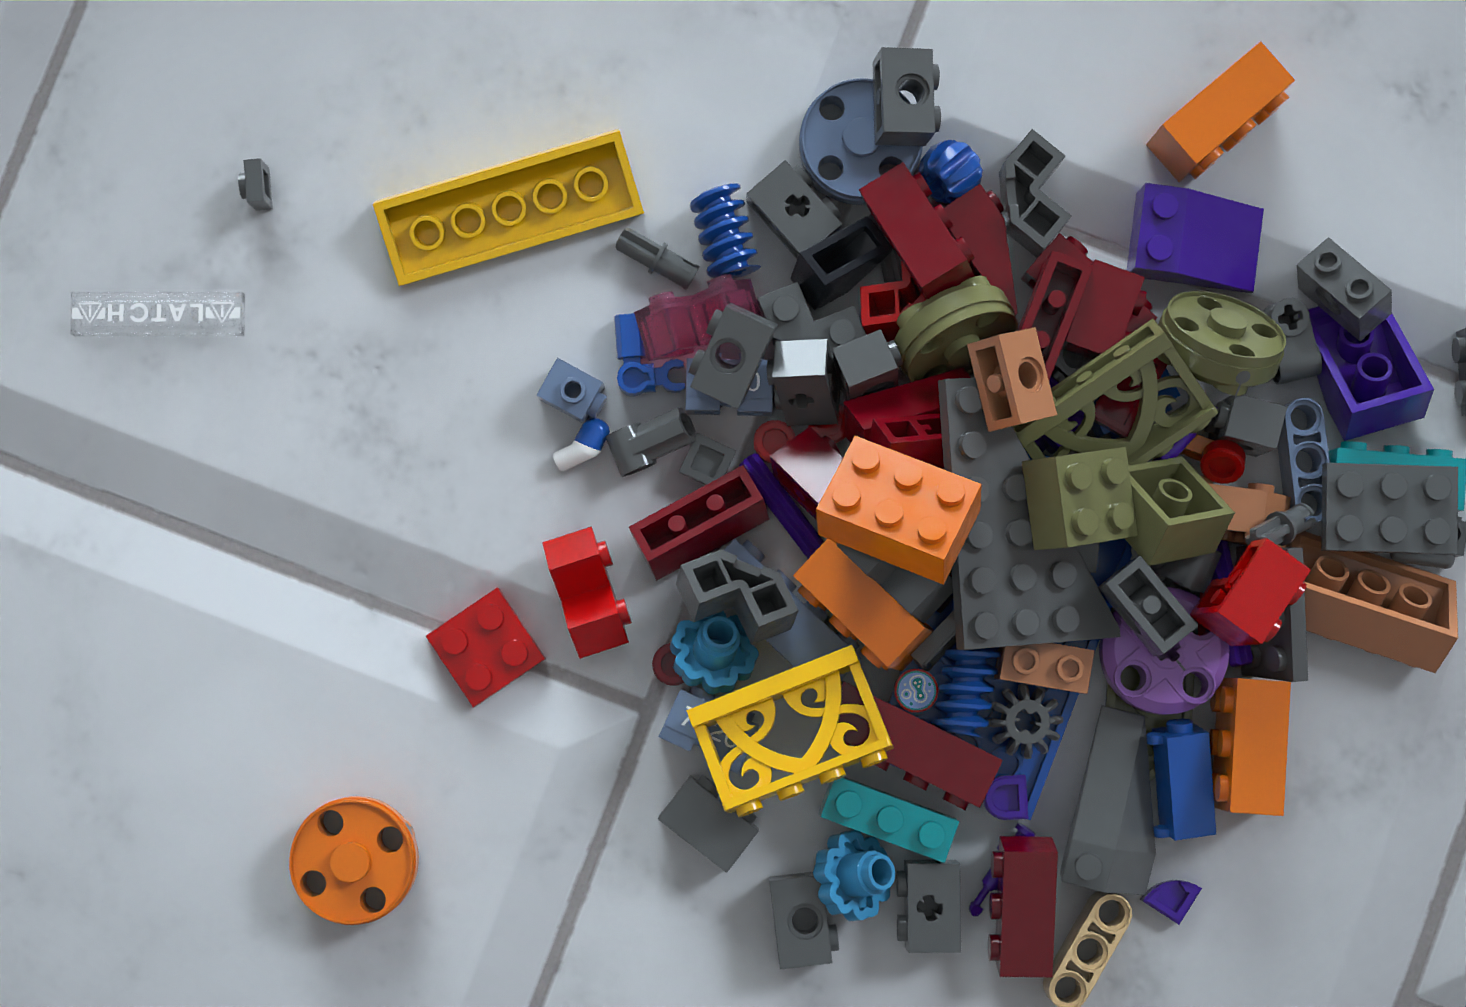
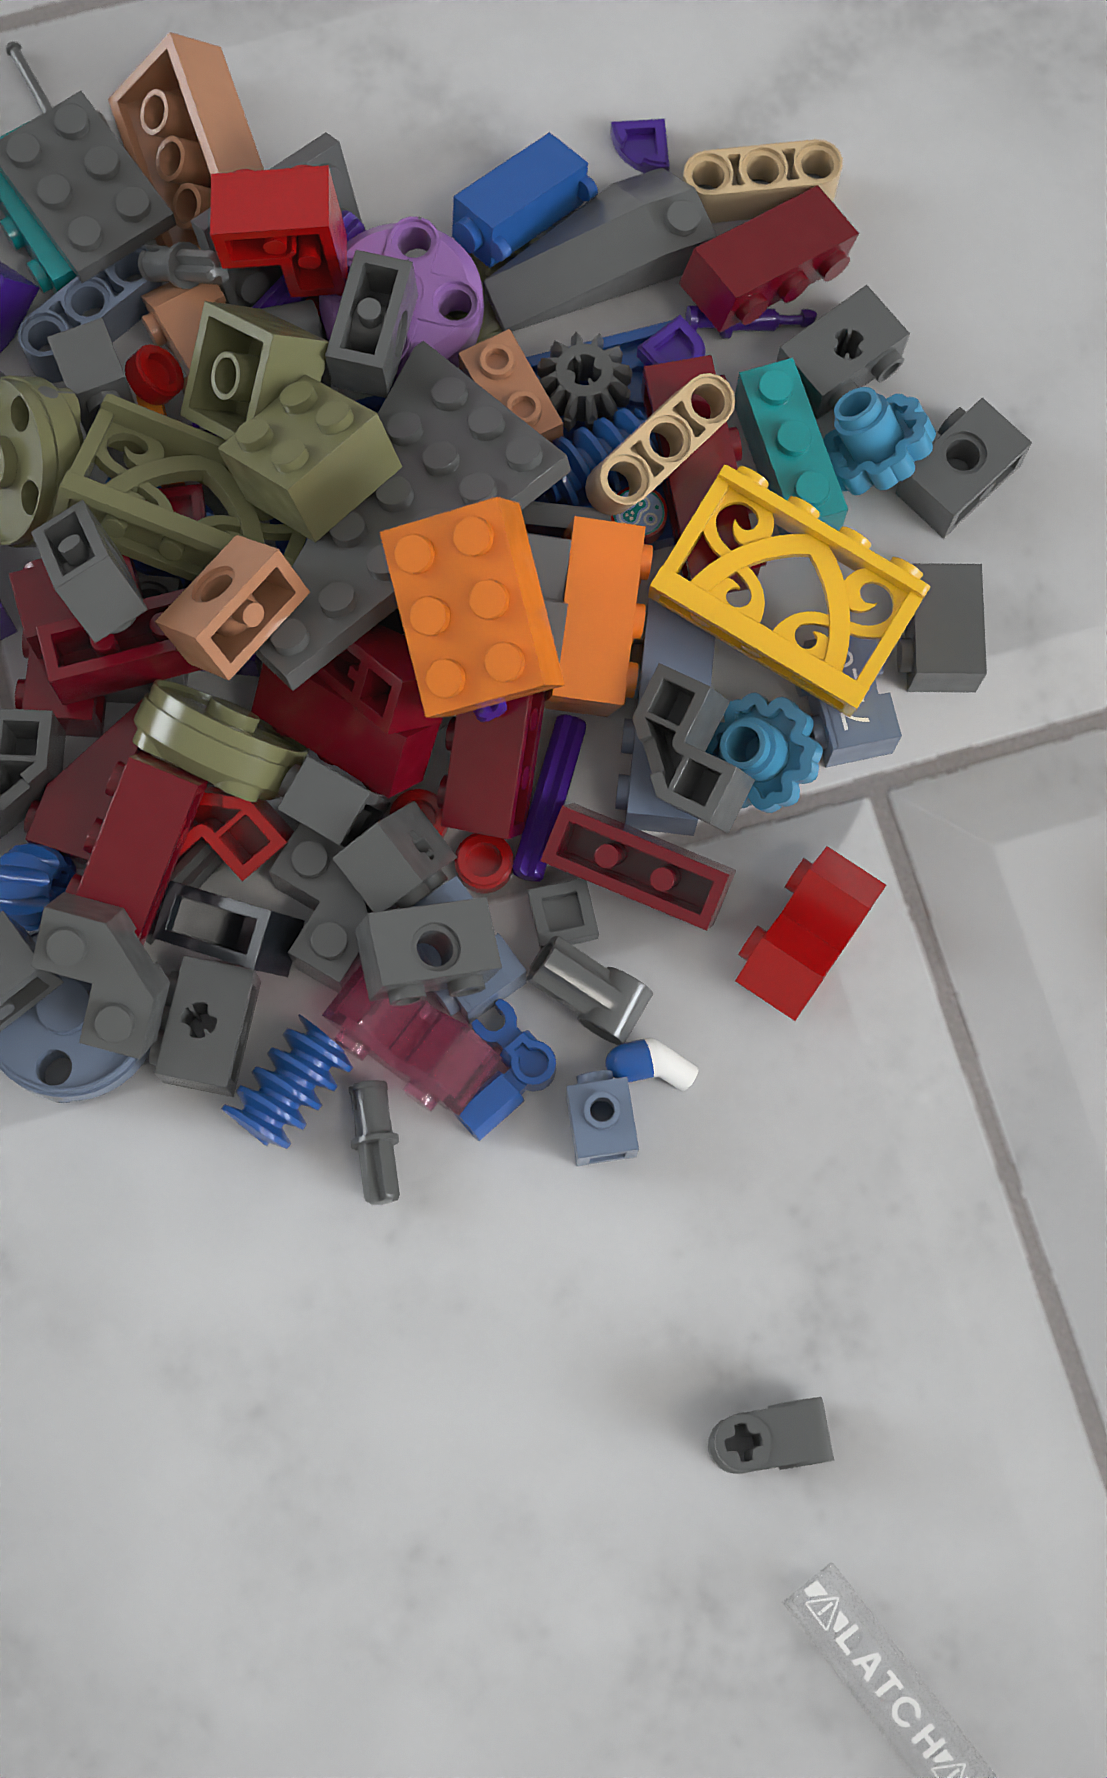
camera: 130 degrees left, 10 degrees down
dark grey plate [238,158,273,211] -> none
yellow arch [372,129,644,286] -> none
red plate [426,588,546,708] -> none
dark red tile [652,643,684,686] -> none
orange brick [1209,678,1291,816] -> none
none -> dark grey brick [31,500,148,643]
none -> dark grey brick [31,892,170,1059]
none -> tan beam [585,373,735,515]
none -> dark grey piece [708,1397,834,1474]

